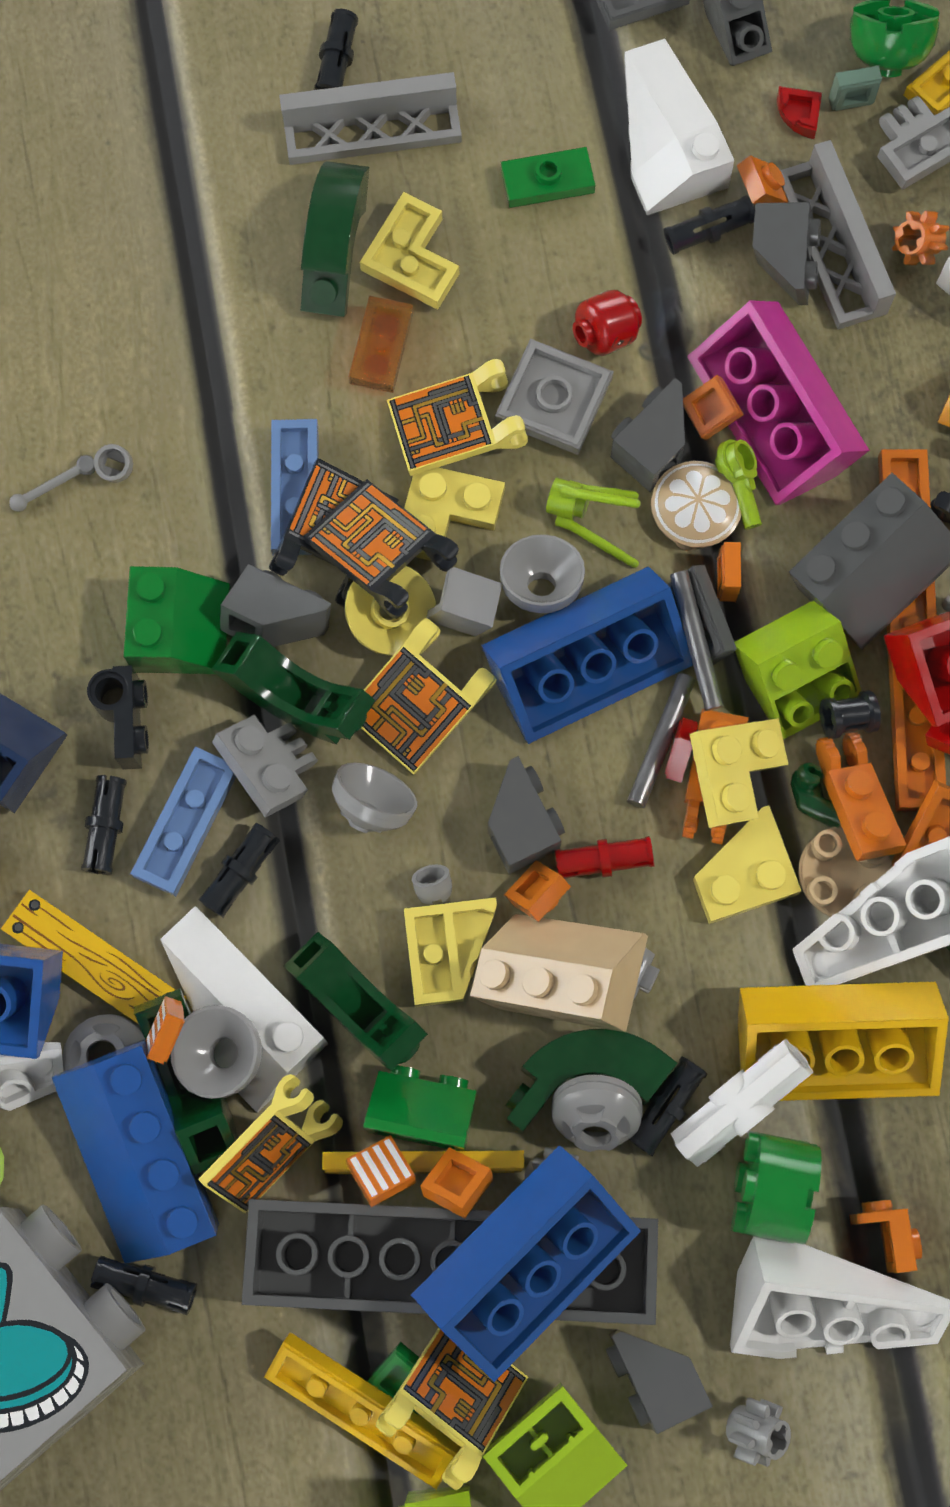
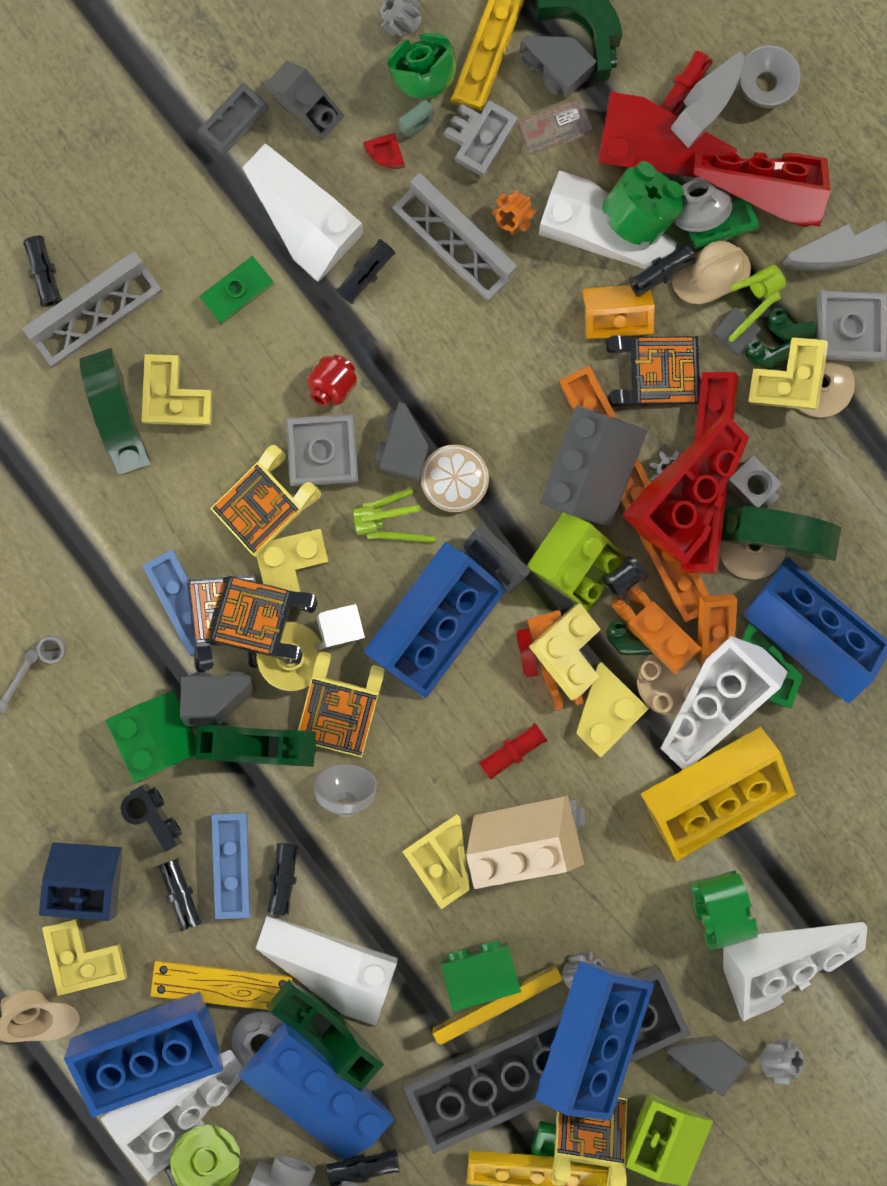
camera: 25 degrees left, 10 degrees up
orange tile [146,996,185,1064] -> none
light grey piece [171,1005,262,1099] -> none
flag [198,1074,343,1213] -> none
light grey hinge [212,715,318,818] -> none
dark green arch [284,932,428,1071] -> none
orange tile [346,1135,416,1208] -> none
clear orange plate [348,296,414,393] -> none
light grey hinge [412,864,452,906] -> none
orange plate [420,1147,493,1219] -> none
dark grey slope [488,756,565,874] -> none
light grey piece [500,535,585,613] -> none
orange plate [504,860,571,922] -> none
dark green arch [505,1029,677,1134] -> none
light grey piece [552,1075,643,1152] -> none
flat silver bar [627,673,696,808] -> none
black pin [628,1056,708,1156] -> none
flat silver bar [670,570,724,711] -> none
white piece [670,1039,813,1167] -> none
orange tile [683,375,744,440] -> none
dark pink slope [687,300,870,505] -> none
lime plate [715,439,762,530] -> none
orange tile [717,542,741,602] -> none
orange plate [737,155,788,205] -> none
dark grey slope [752,202,821,305] -> none
orange bracket [849,1200,922,1273] -> none

